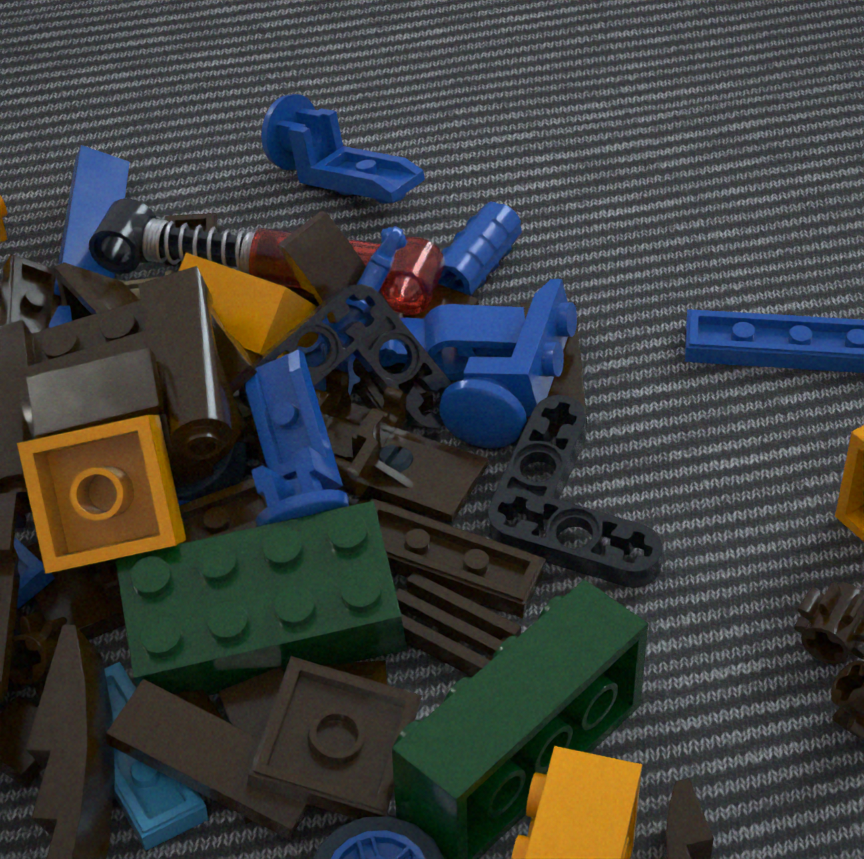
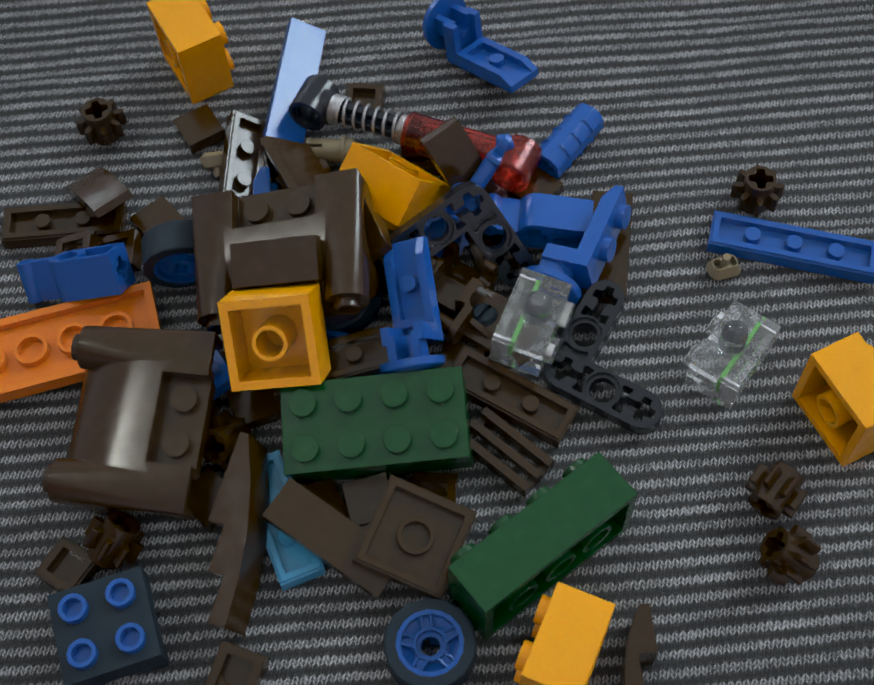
camera: 10 degrees right, 15 degrees up
none -> clear piece [489,267,575,377]
none -> clear piece [683,300,781,410]
none -> dark tan rock [706,253,741,281]
none -> dark brown gear [730,164,785,217]

